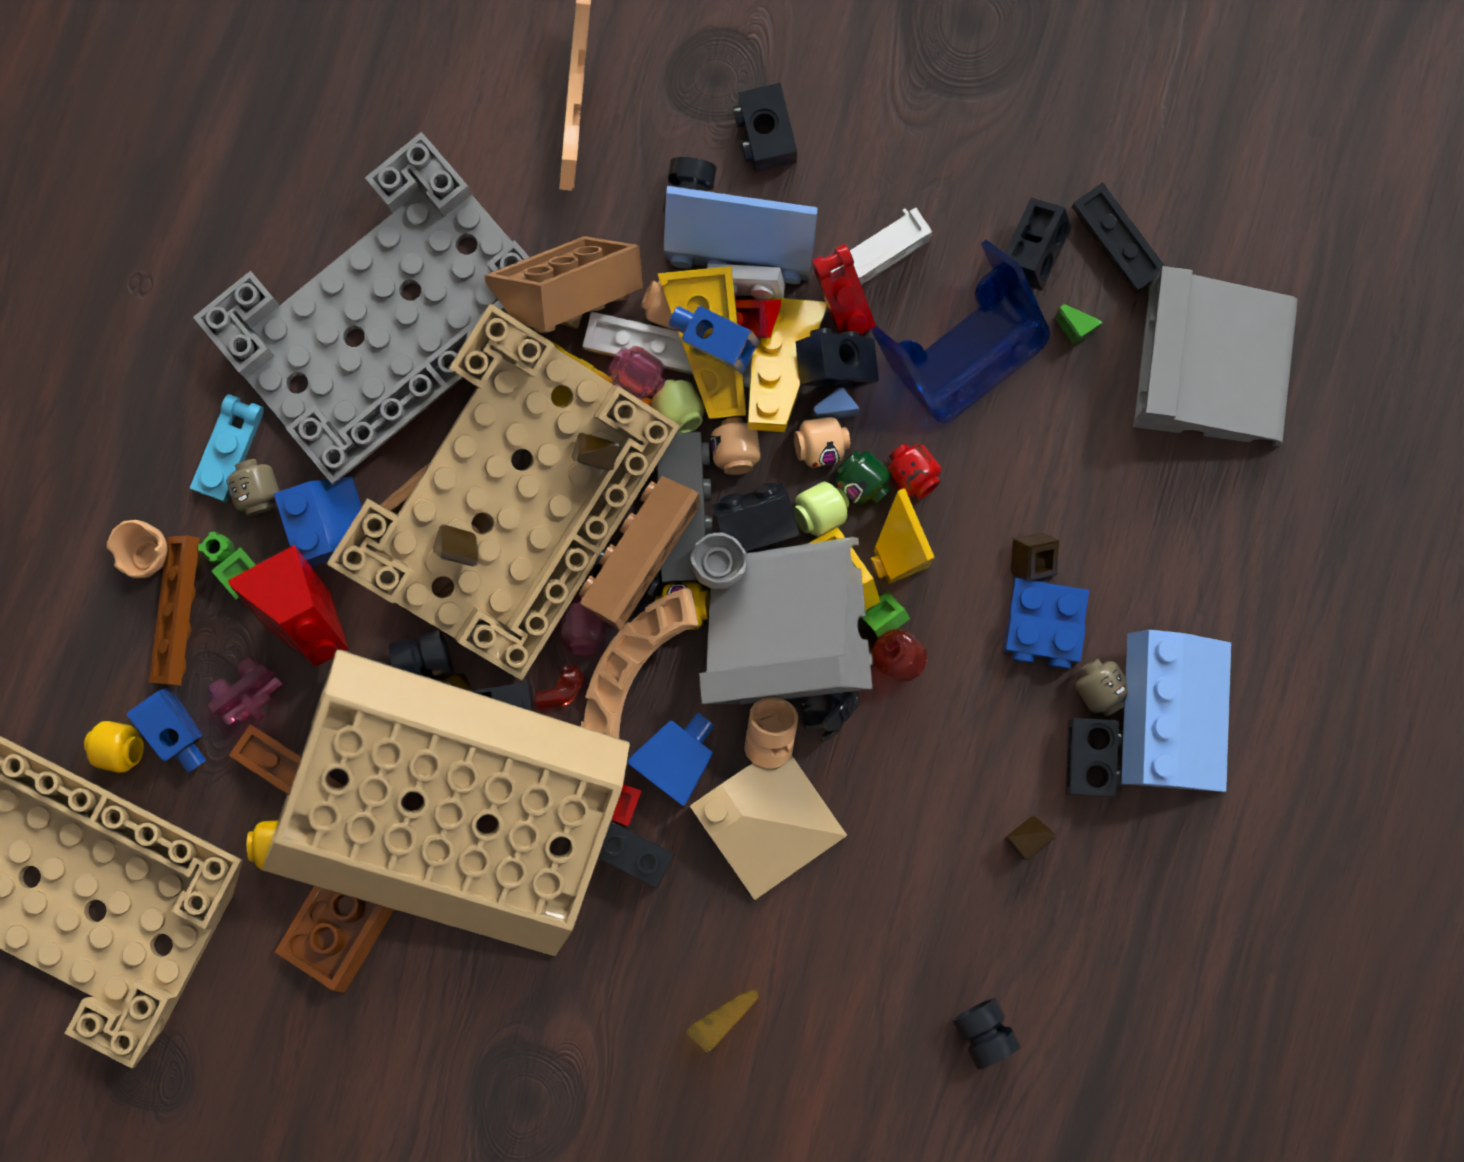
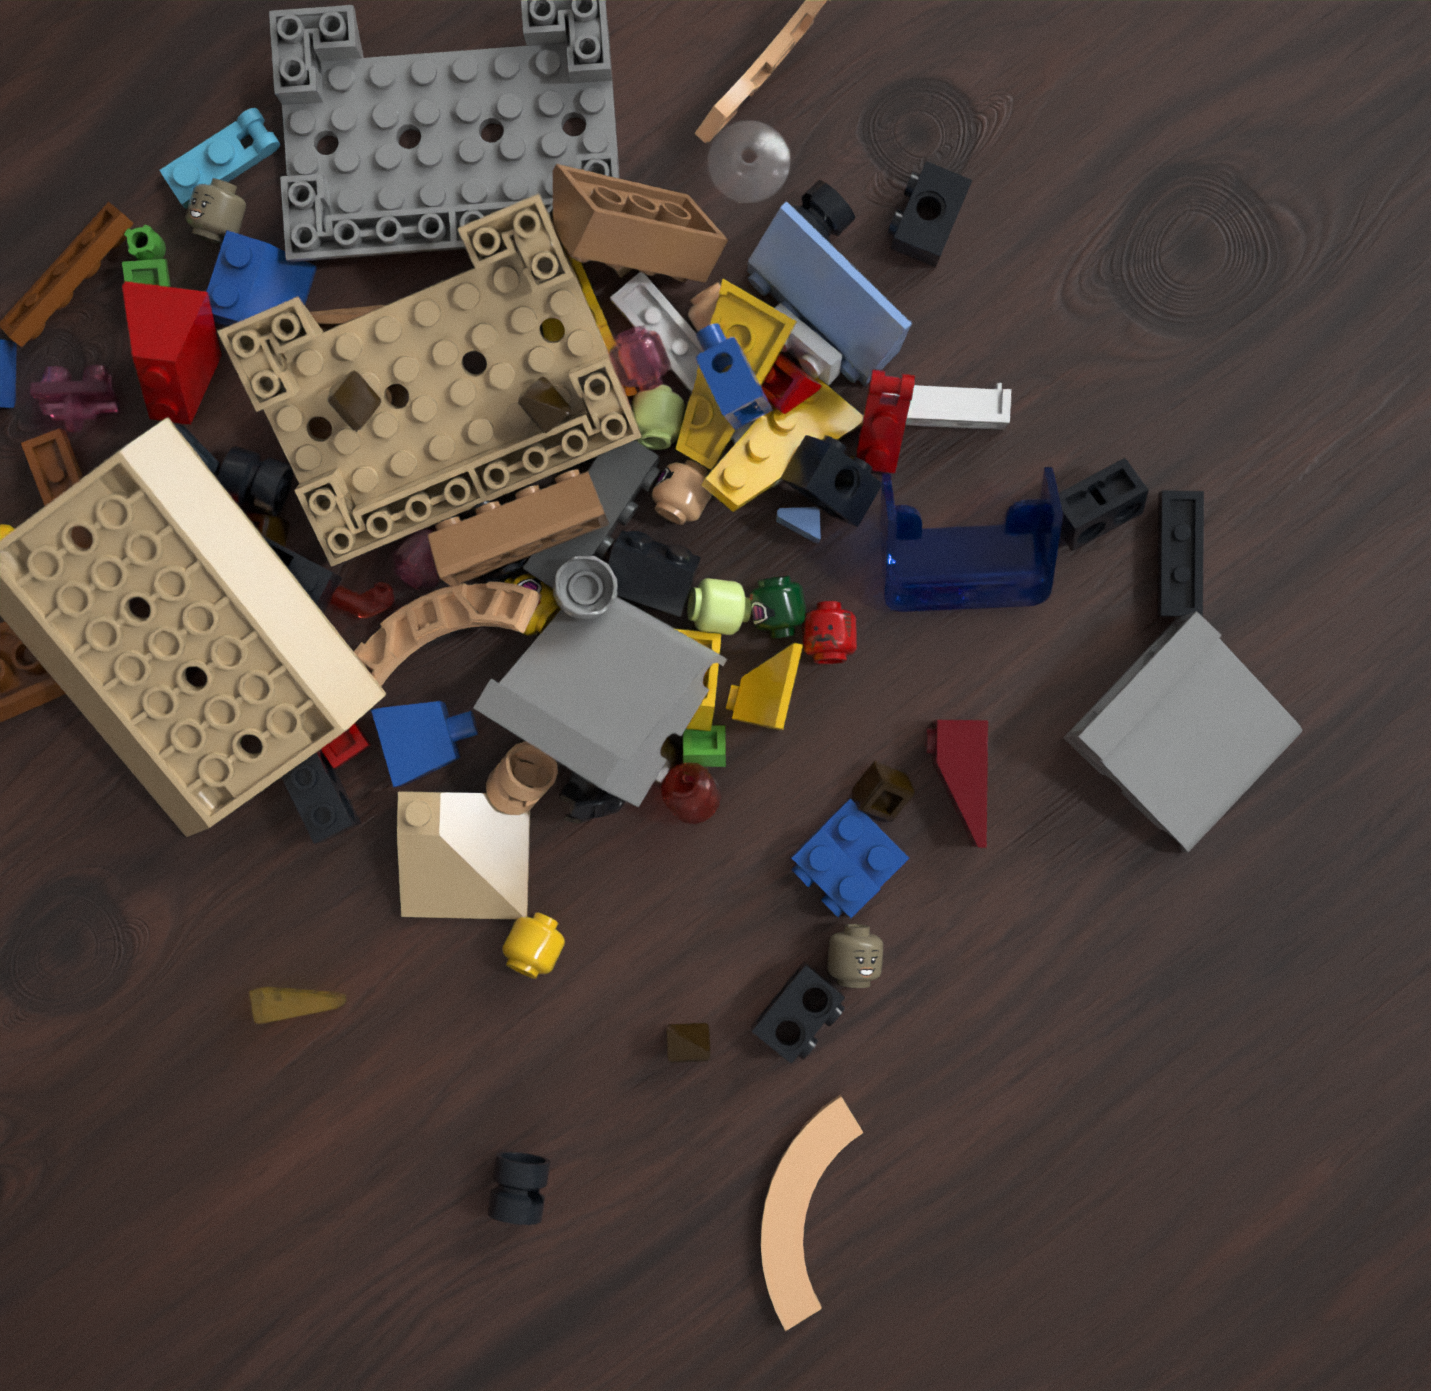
camera: 30 degrees right, 5 degrees up
light nougat hair [107,520,167,579] -> none
light nougat head [794,417,850,468] -> none
bright green slope [1055,304,1102,345] -> none
light blue slope [1121,630,1231,792] -> none
none -> yellow head [502,912,565,979]
none -> clear dish [708,120,790,203]
none -> light nougat tile [760,1094,863,1331]
none -> dark red slope [925,720,988,848]

